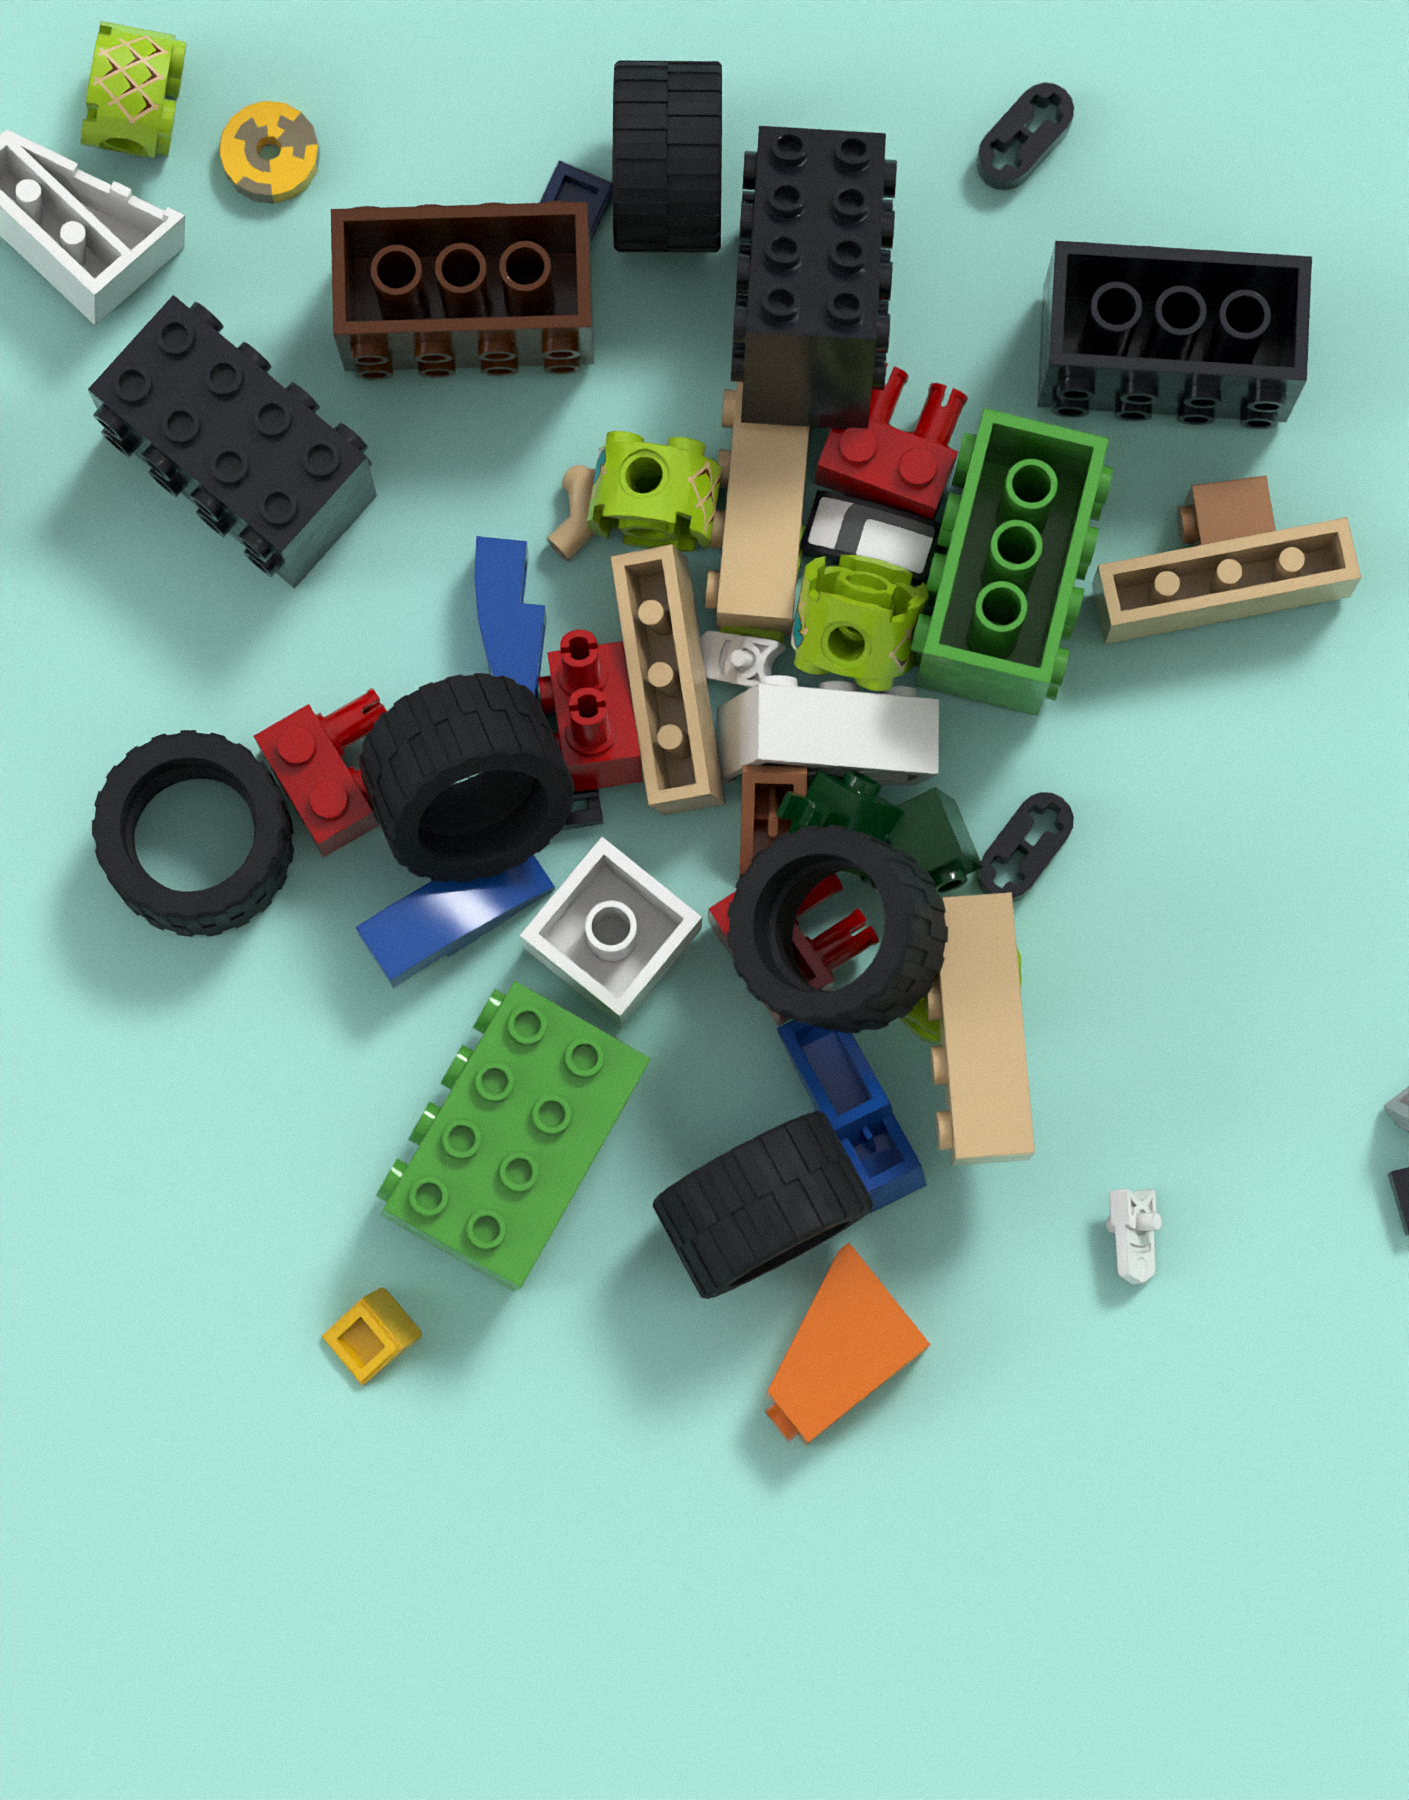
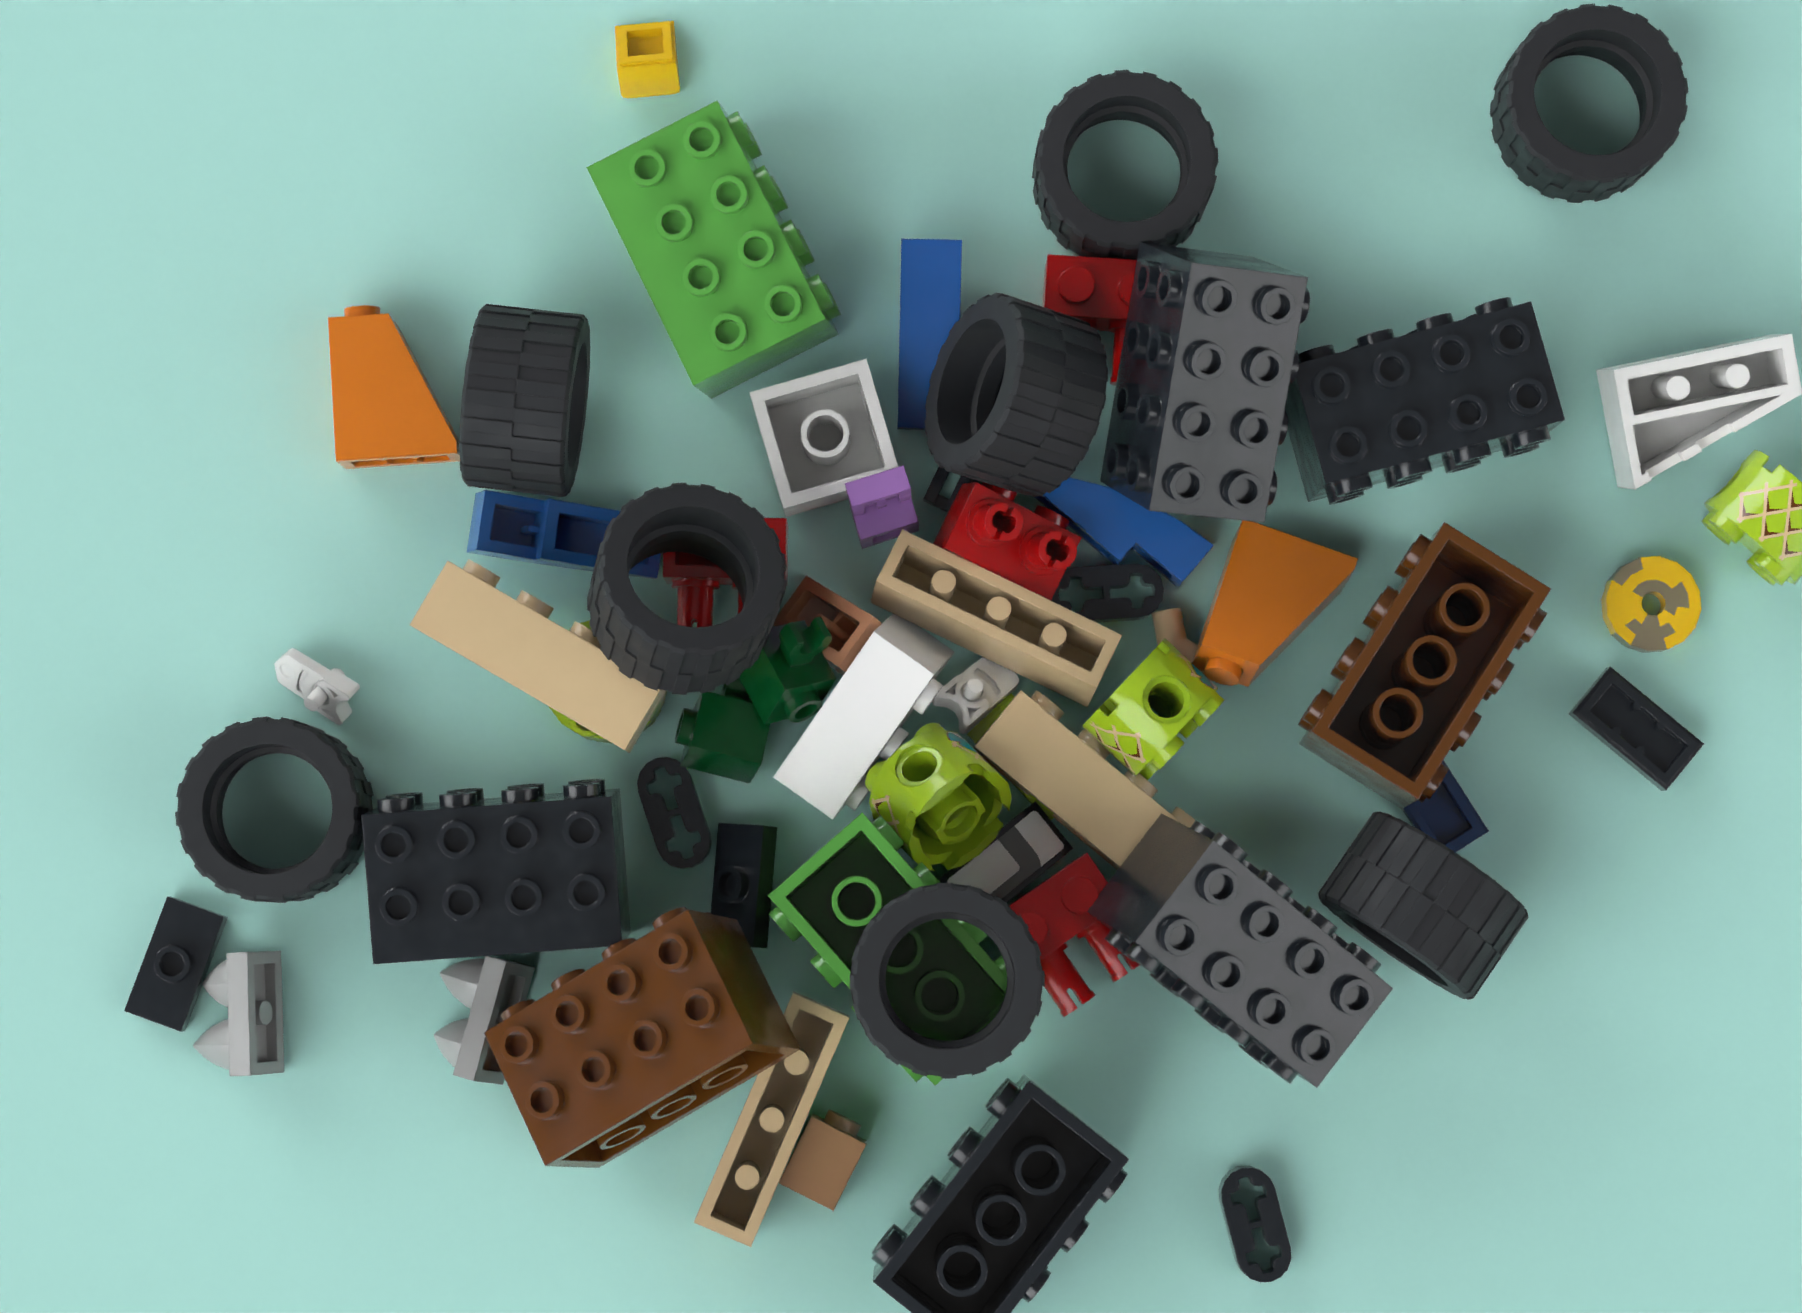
camera: 125 degrees right, 5 degrees up
none -> black tyre [175,716,374,903]
none -> black brick [361,779,631,964]
none -> light grey tile [434,956,535,1085]
none -> reddish brown brick [484,907,800,1168]
none -> black plate [711,823,777,949]
none -> medium lavender slope [845,465,919,549]
none -> black tyre [850,883,1045,1079]
none -> black beam [1051,564,1164,623]
none -> black brick [1100,242,1310,523]
none -> orange slope [1192,520,1358,687]
none -> black plate [1569,667,1704,791]

